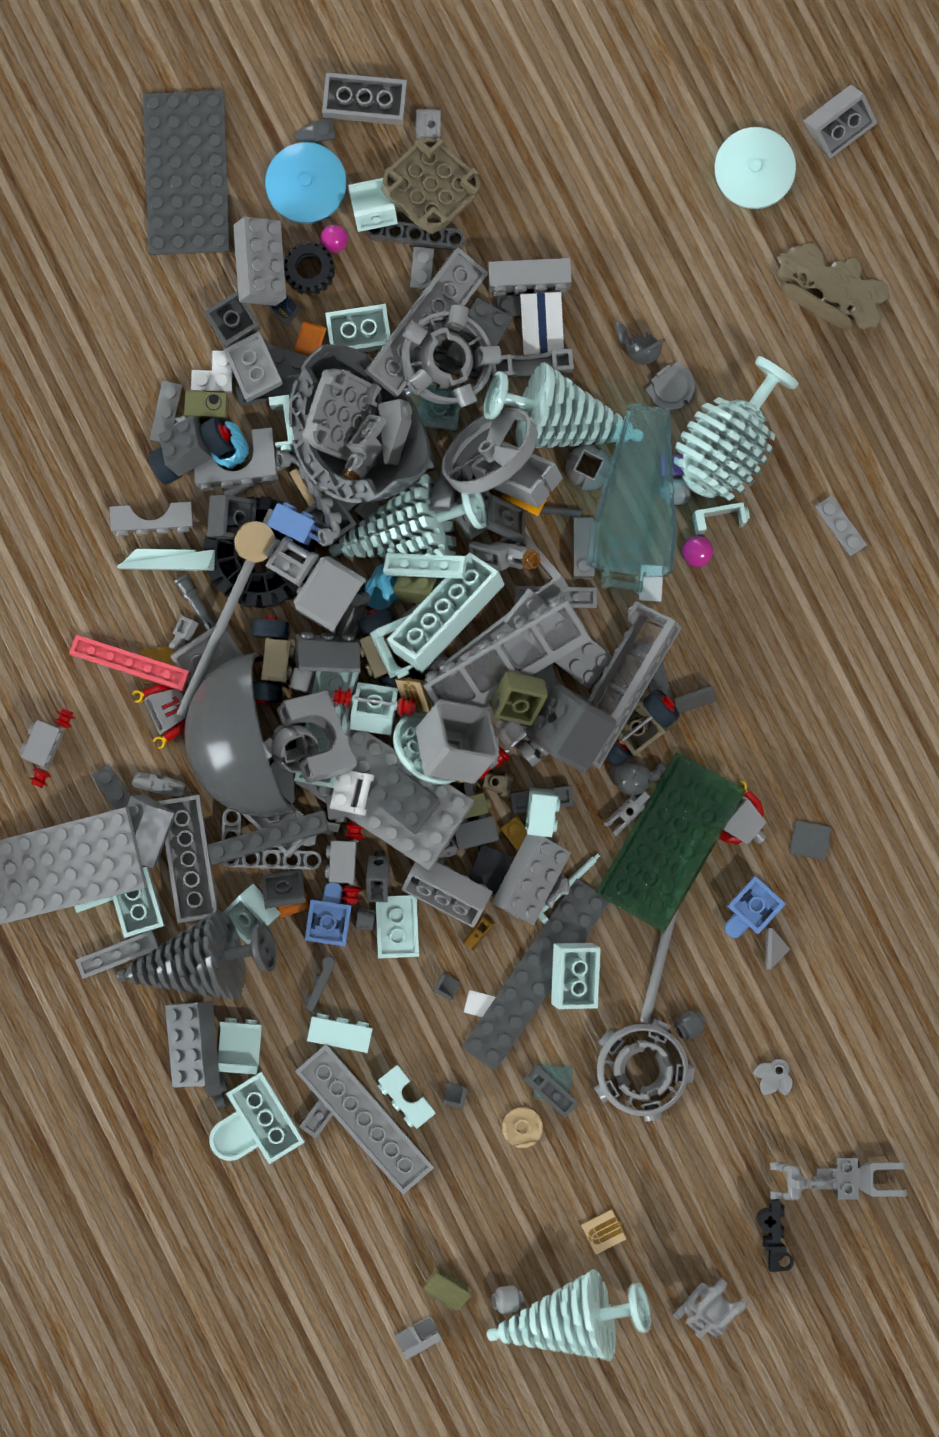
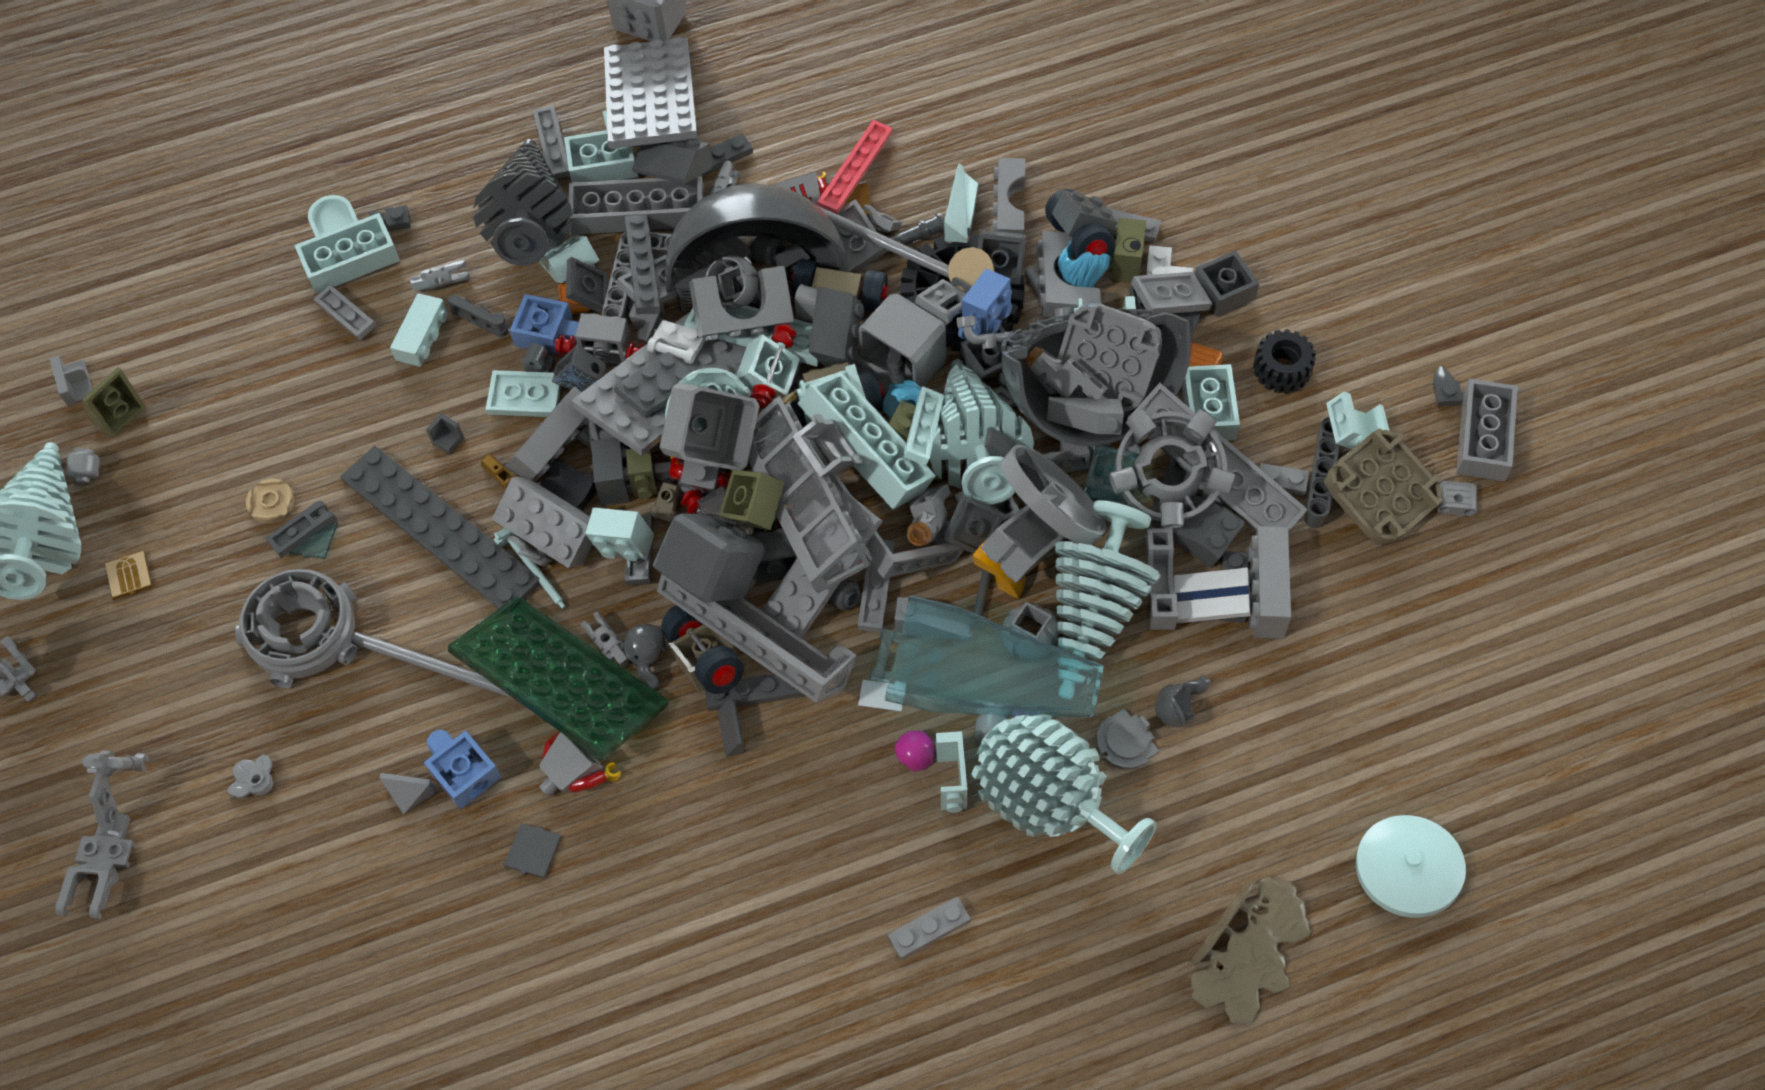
camera: 100 degrees right, 25 degrees down
light grey brick [20,708,76,788] -> none
dark grey plate [143,91,230,255] -> none
brick [165,1001,220,1088] -> none
light aqua panel [218,1018,262,1075] -> none
light grey brick [233,217,286,306] -> none
medium azure dish [265,142,347,224] -> none
sticker [266,294,303,325] -> none
light grey plate [295,1044,434,1195] -> none
dark pink piece [320,225,348,253] -> none
light aqua arch [378,1064,436,1129] -> none
dark grey panel [443,1083,468,1108] -> none
white sticker [464,990,496,1017] -> none
light aqua brick [551,943,600,1009] -> none
dark grey head [674,1010,706,1040] -> none
black plate [756,1197,794,1272] -> none
light grey slope [803,85,878,159] -> none
none -> light grey hinge [410,260,470,291]
none -> light grey piece [792,414,864,477]

